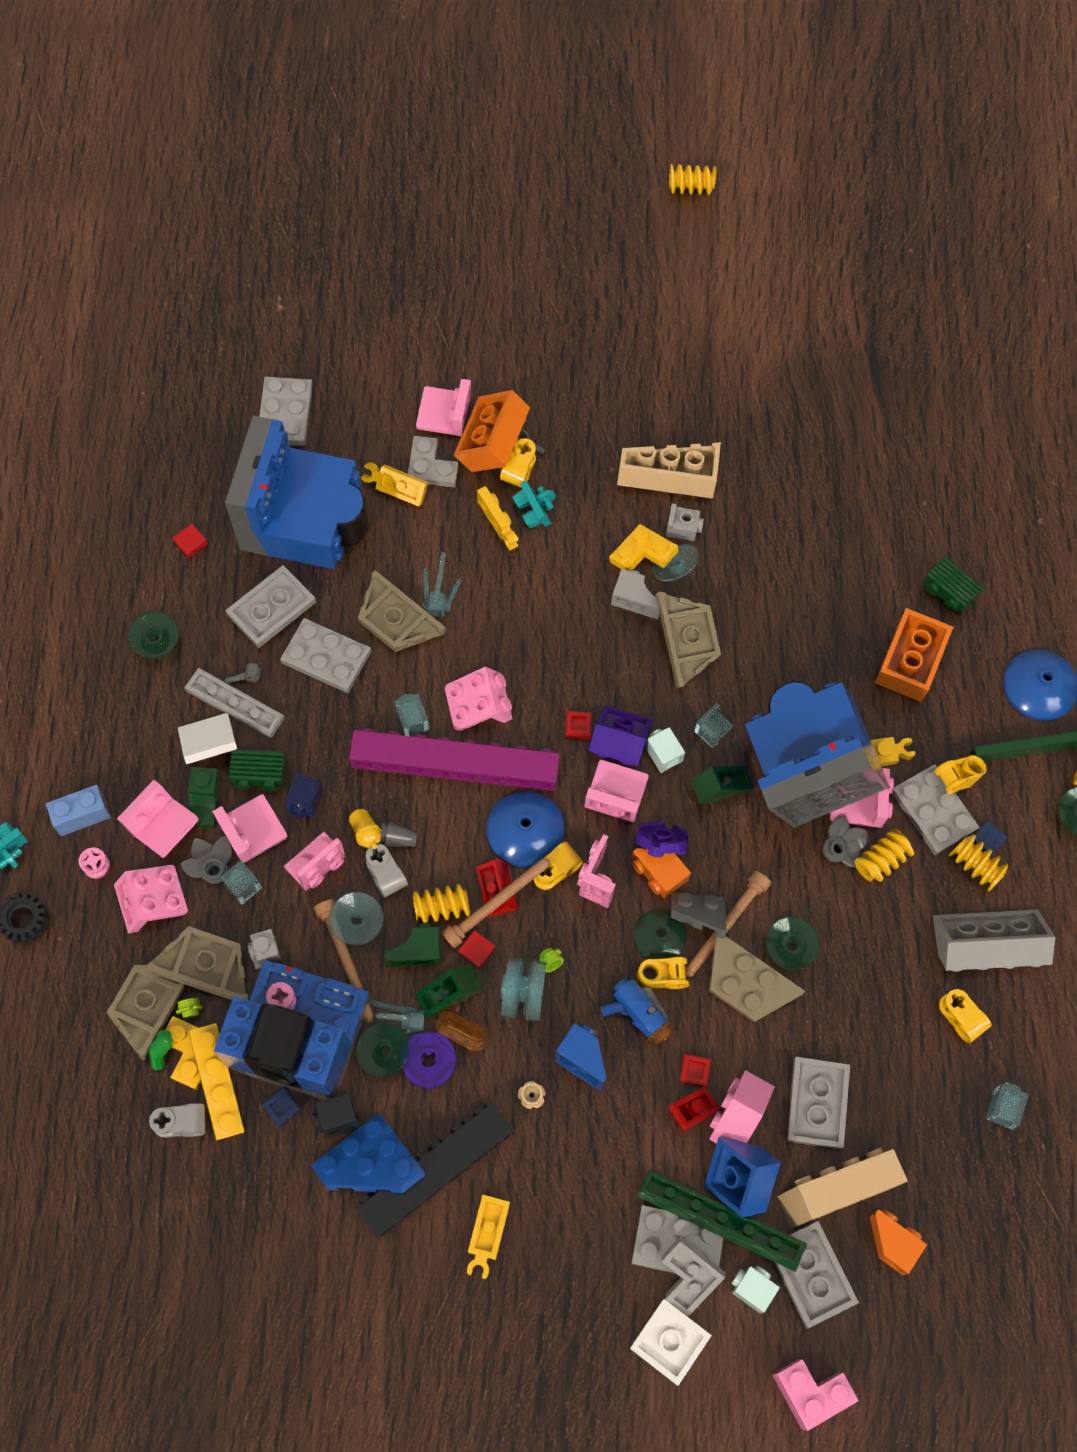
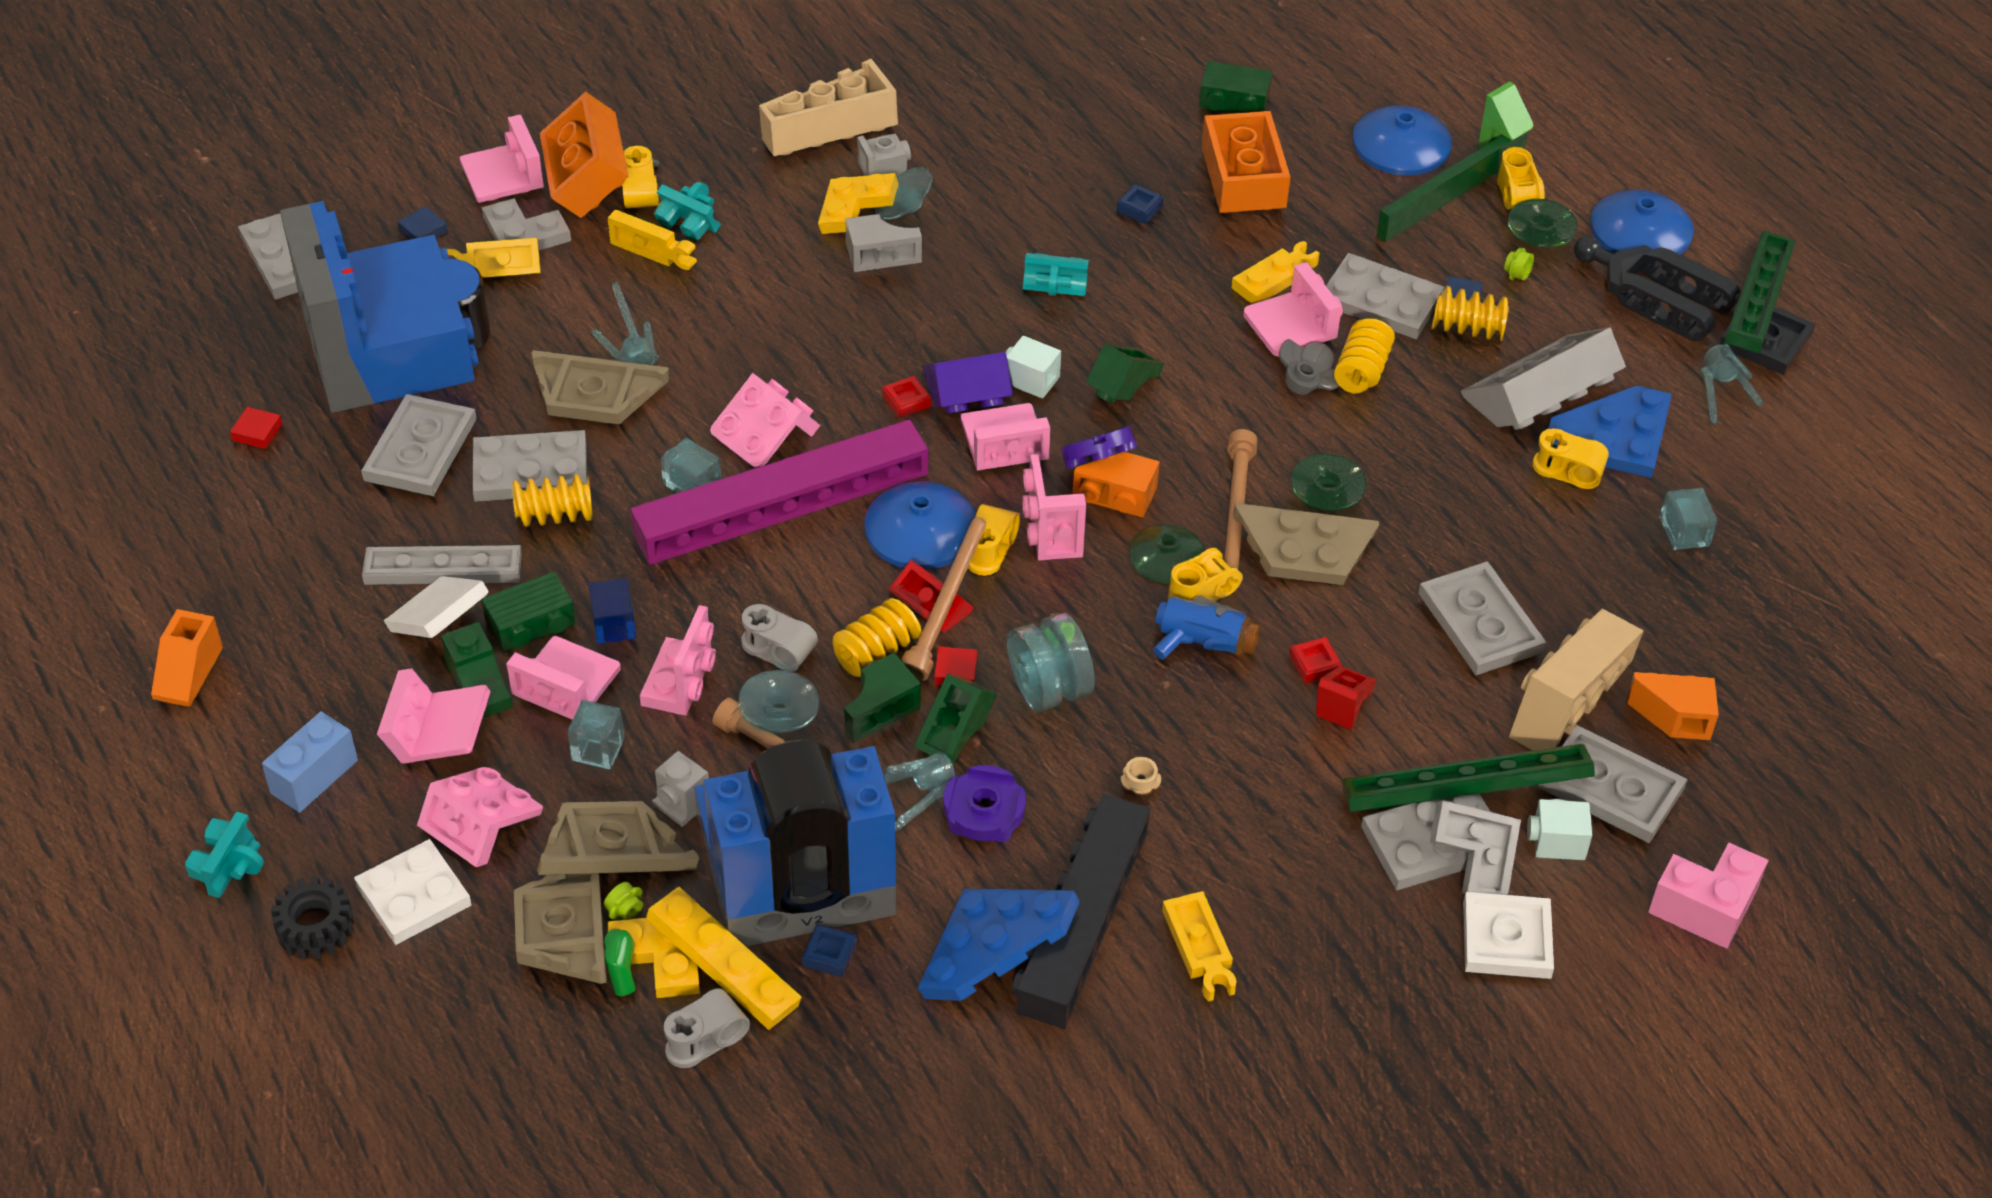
camera: 30 degrees left, 20 degrees down
bright pink wheel [79,847,110,879] -> none
clear green dish [128,612,179,659] -> none
dark grey plate [181,836,232,884] -> none
dark grey hand [225,663,261,684] -> none
black brick [313,1093,360,1139] -> none
yellow piece [349,809,381,849] -> none
clear green dish [356,1022,409,1078] -> none
dark grey cone [379,821,417,847] -> none
clear orange plate [435,1011,489,1051] -> none
blue slope [554,1023,606,1091] -> none
dark tan wing [655,592,721,688] -> none
dark grey wing [671,893,726,939] -> none
clear light blue panel [694,703,733,748] -> none
blue slope [704,1137,781,1218] -> none
bright pink brick [710,1070,775,1143] -> none
piece [745,681,890,828] -> none
yellow piece [934,755,986,794] -> none
none -> orange slope [151,609,223,707]
none -> white plate [354,839,472,945]
none -> dark blue tile [398,206,448,240]
none -> yellow piece [512,474,593,527]
none -> teal hips [1023,253,1089,296]
none -> dark blue tile [1117,184,1164,224]
none -> lime plate [1504,248,1534,281]
none -> blue plate [1549,386,1672,478]

